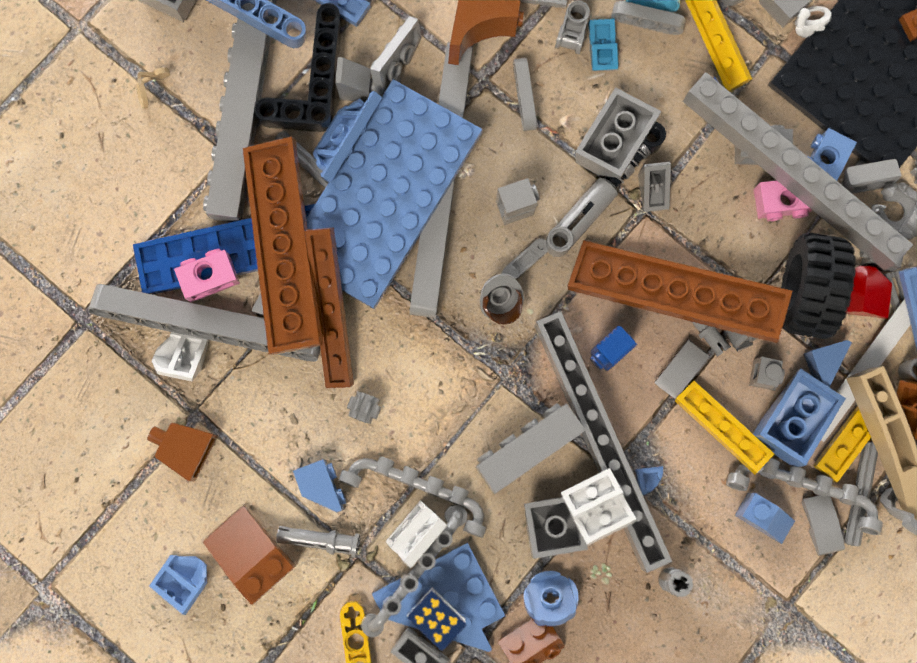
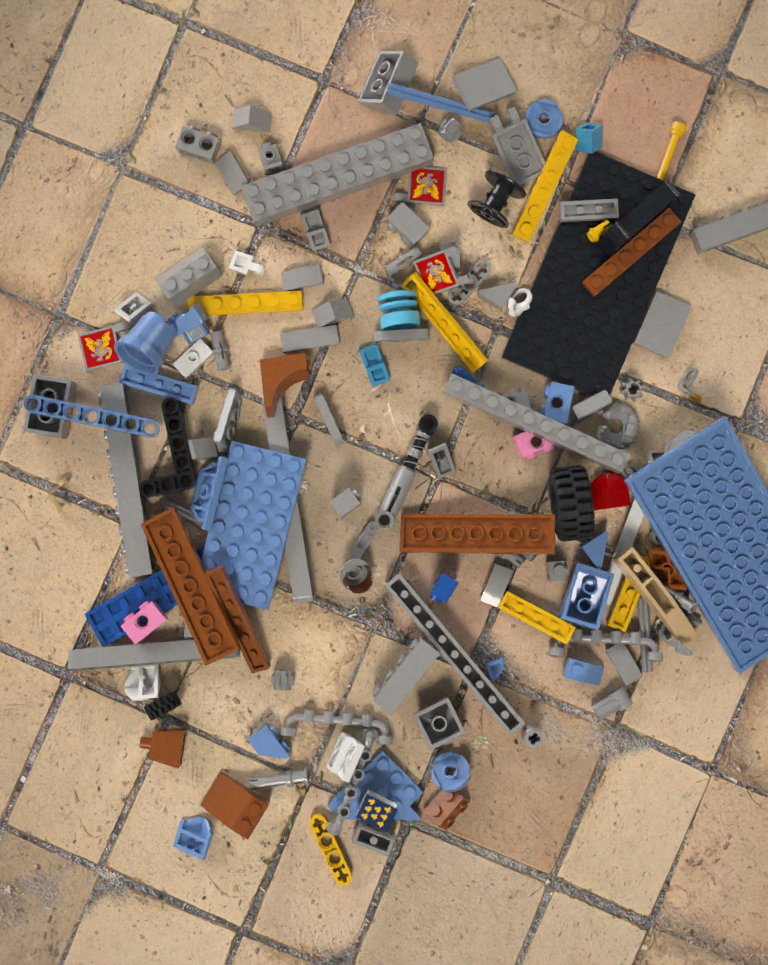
camera: 15 degrees left, 5 degrees up
light grey piece [555,0,590,54] -> none
white slope [561,468,636,546] -> none
light grey slope [575,88,661,178] -> none
none -> black tyre [144,690,182,721]
none -> light grey piece [591,686,633,721]

